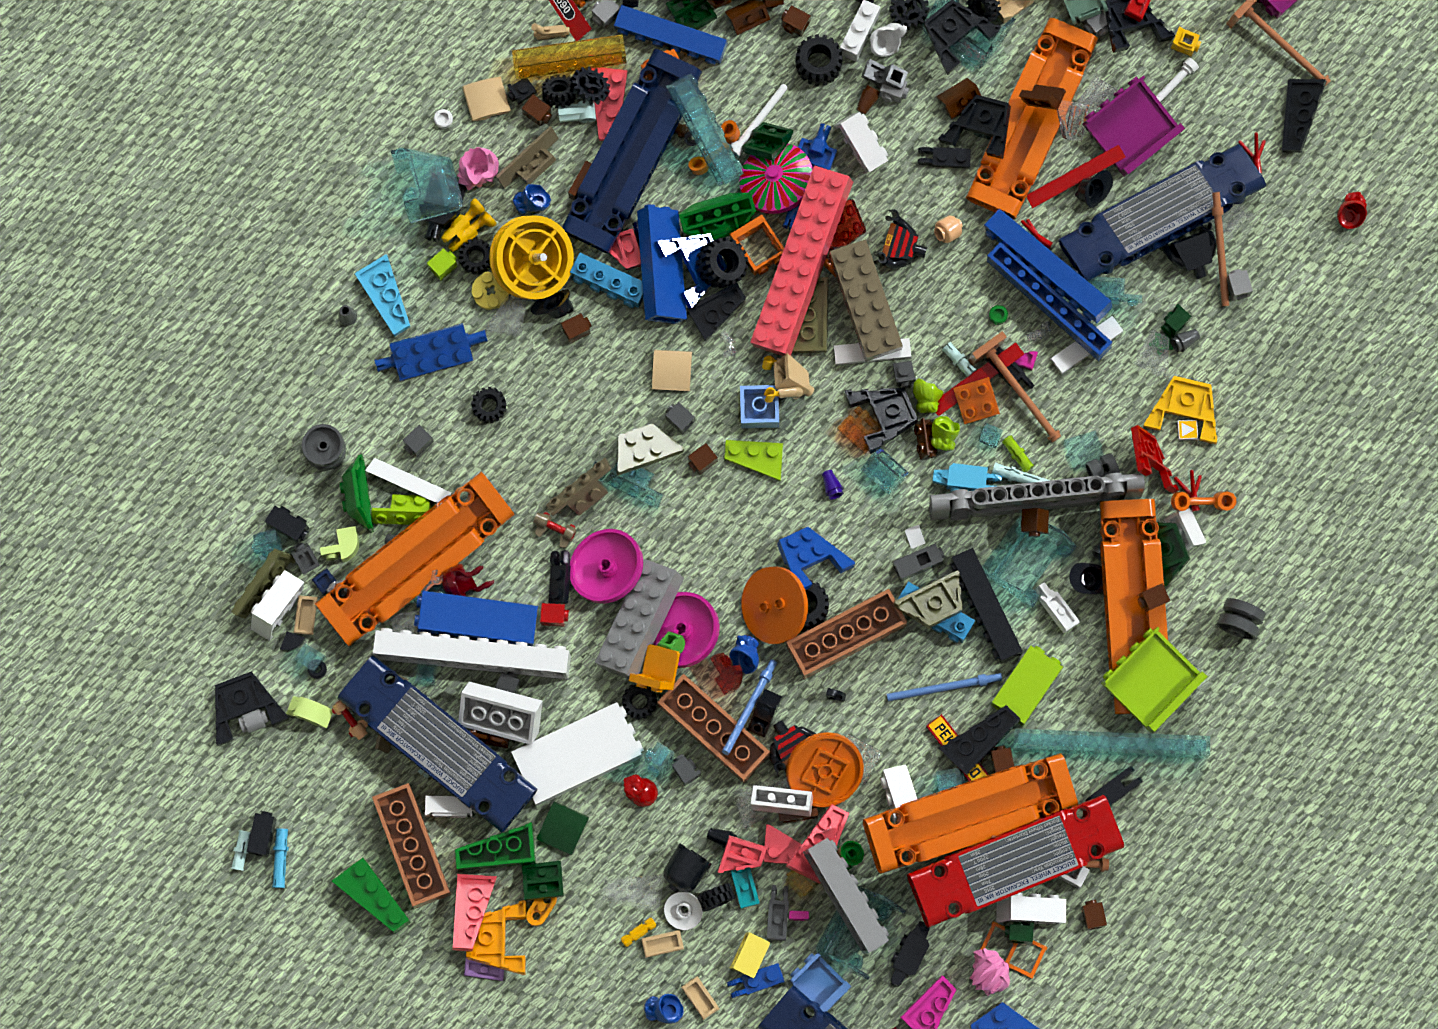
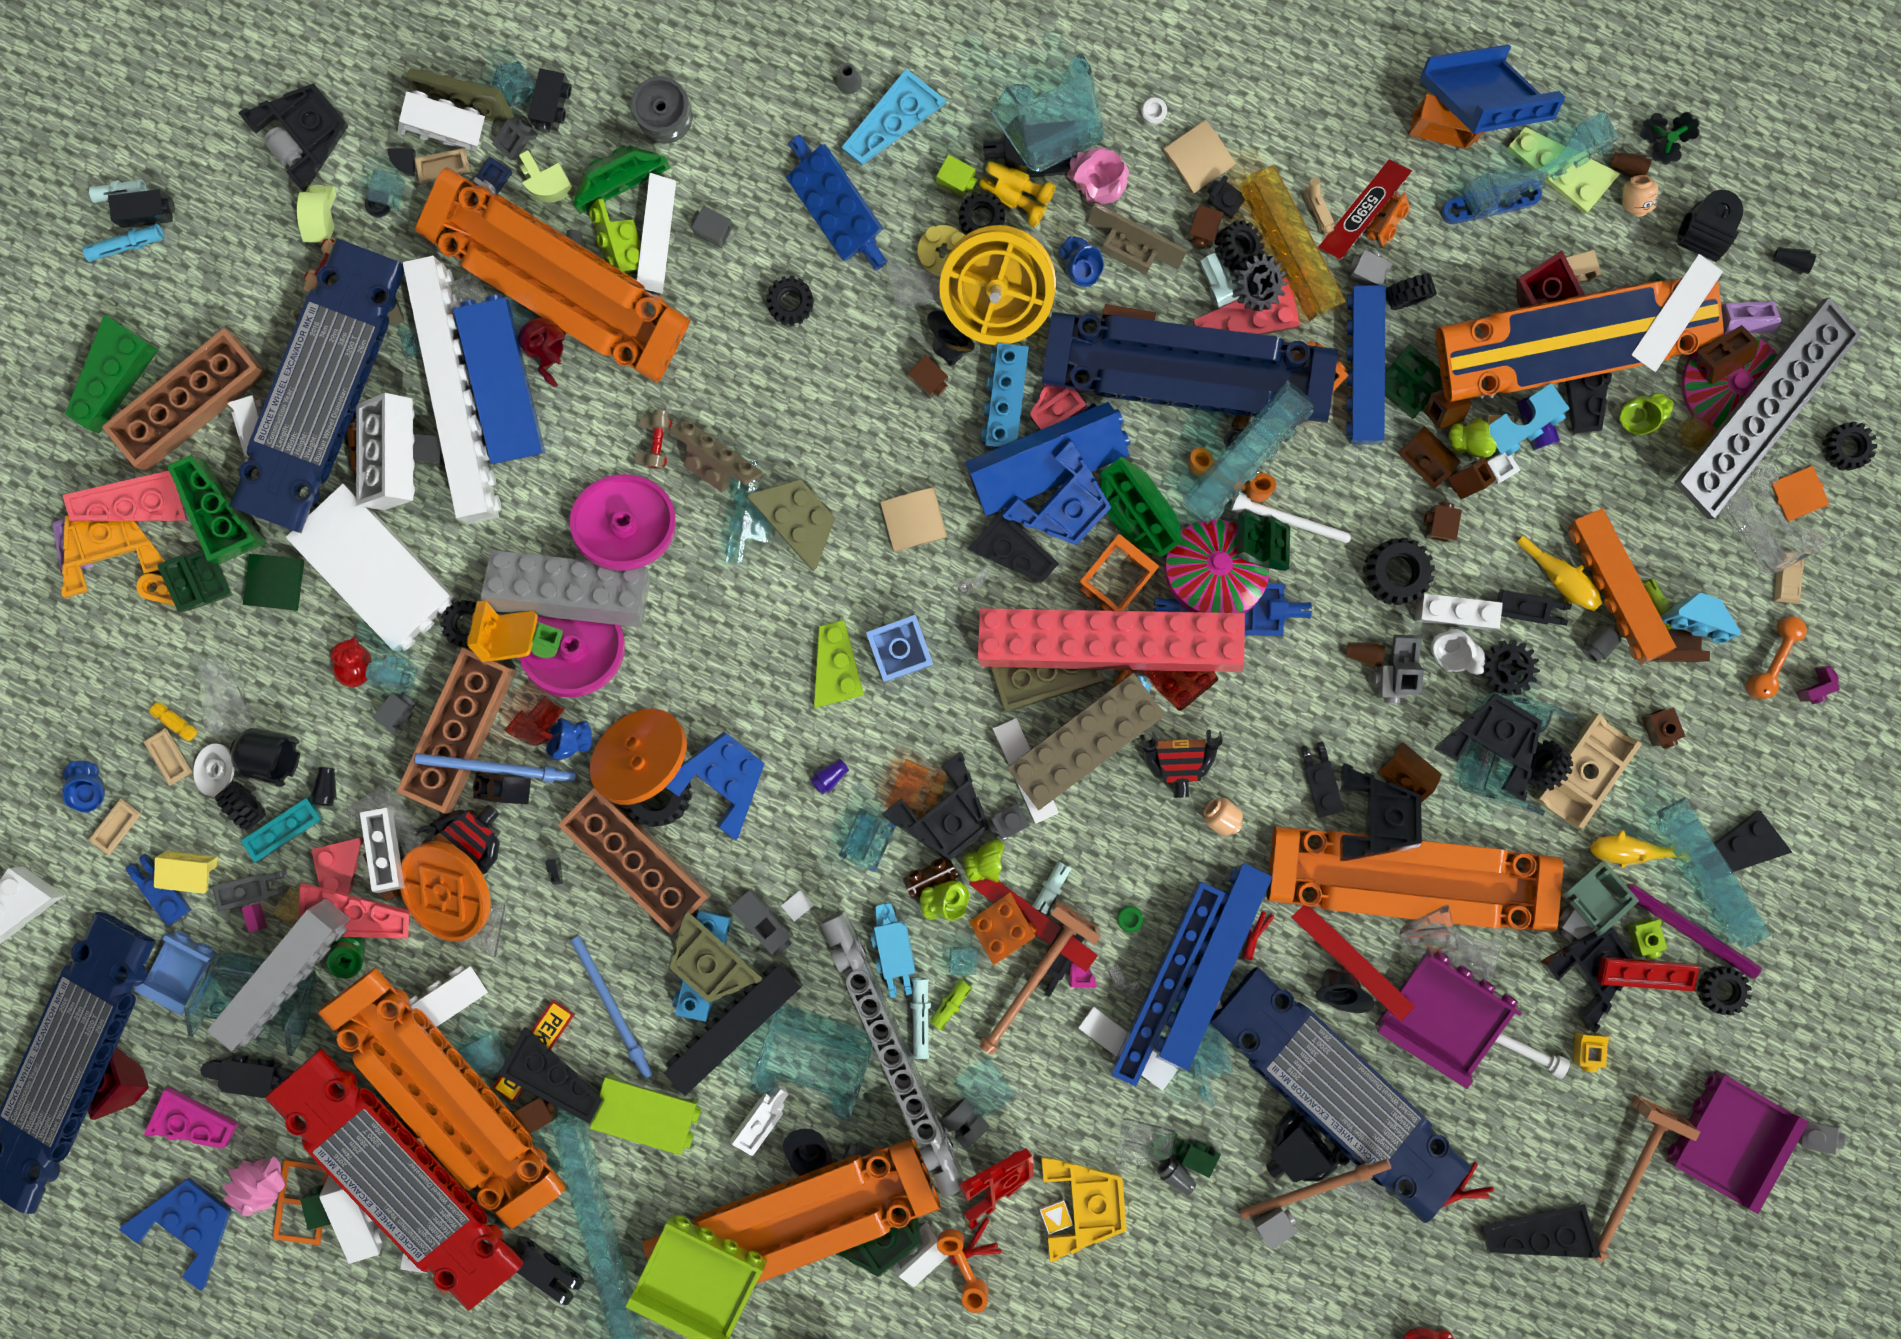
camera: 65 degrees right, 10 degrees up
clear hand [420,570,443,593] -> none
red brick [540,603,569,627] -> none
black hinge [548,550,571,604] -> none
dark grey brick [665,402,695,434] -> none
reddish brown brick [687,443,718,475] -> none
black tyre [696,238,748,288] -> none
coral wing [717,835,767,873] -> none
tan torso [762,353,814,403] -> none
white wedge [834,112,888,173] -> none
reddish brown panel [1019,84,1066,110] -> none
reddish brown brick [1021,508,1049,538] -> none
reddish brown brick [1081,900,1107,931] -> none
reddish brown brick [1138,583,1171,612] -> none

